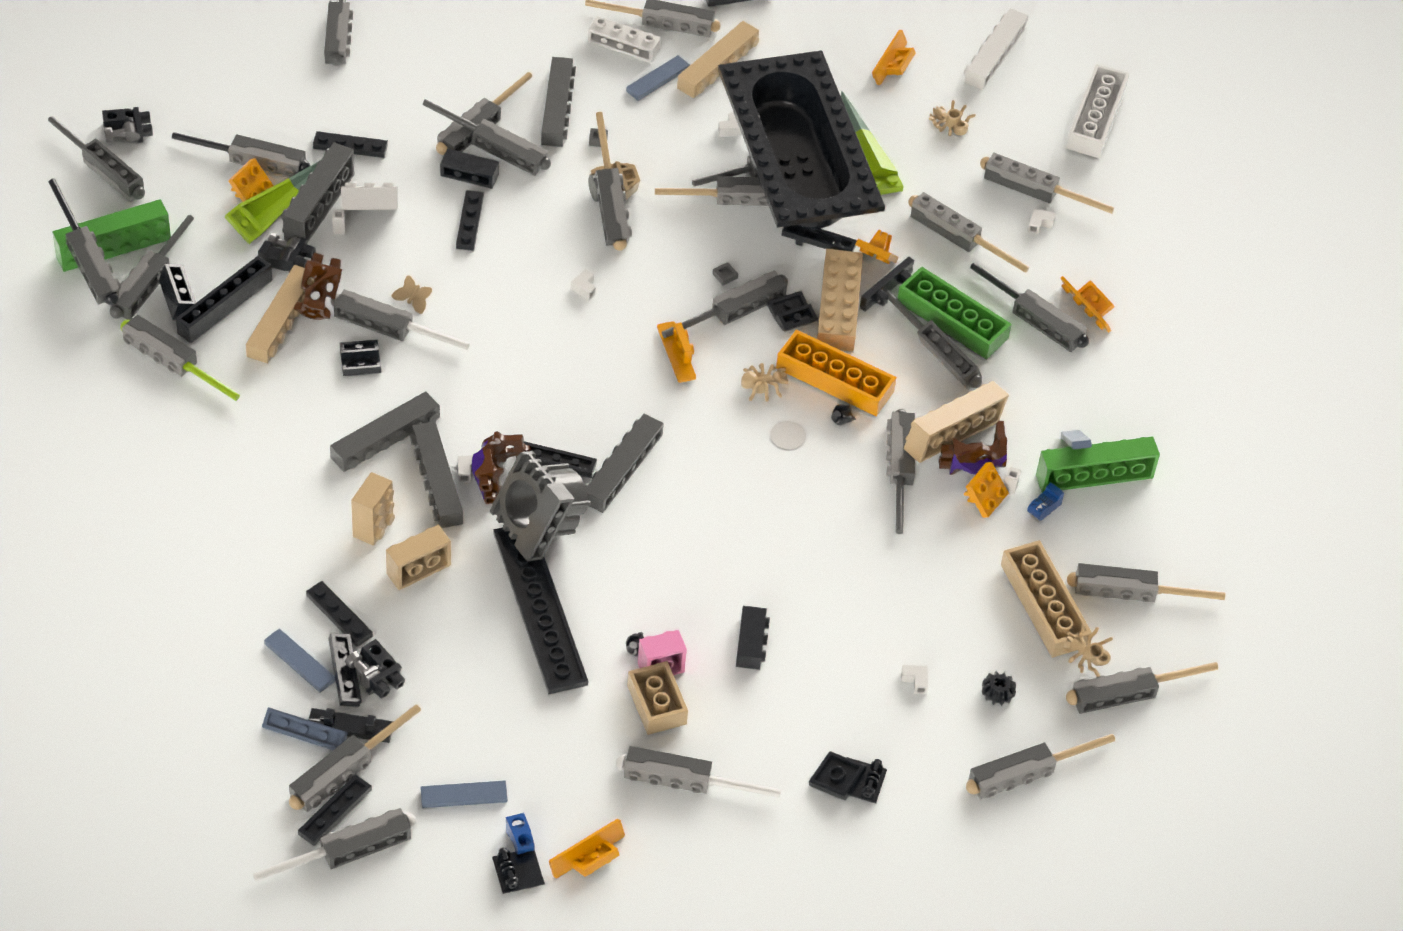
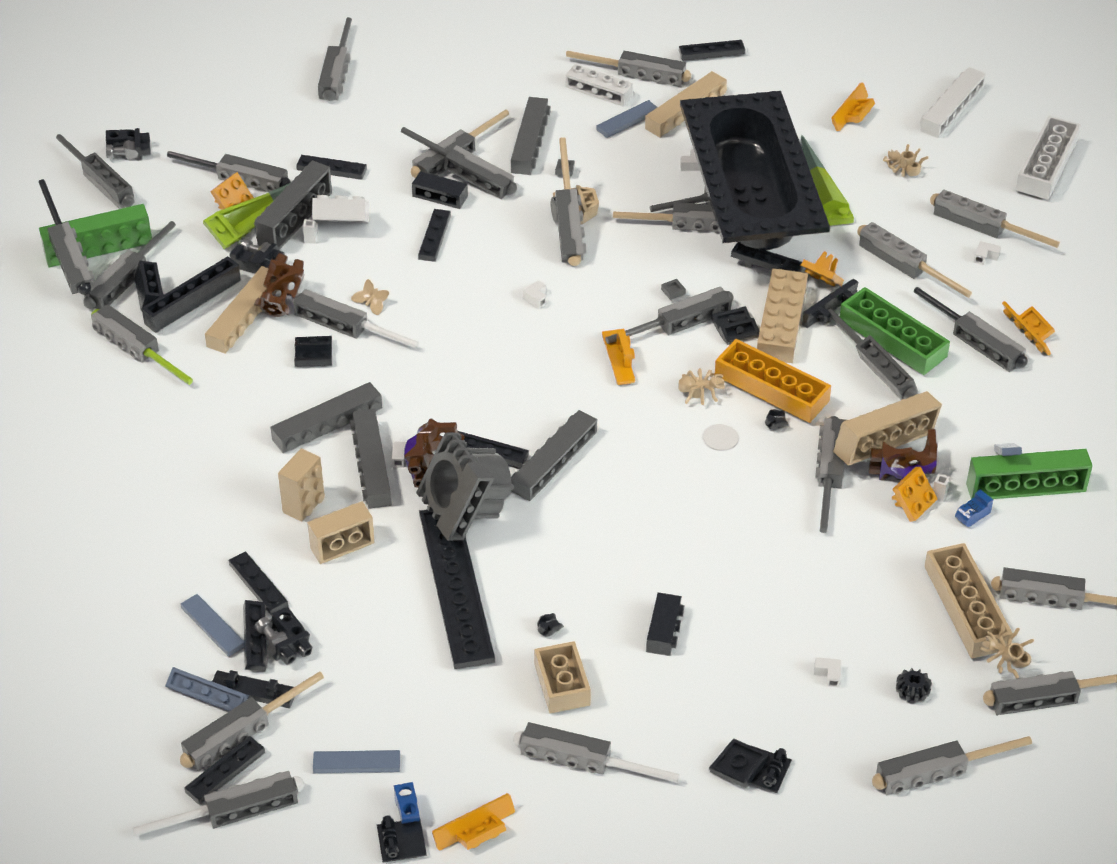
camera: 10 degrees right, 5 degrees down
bright pink brick [638,629,687,675] -> none

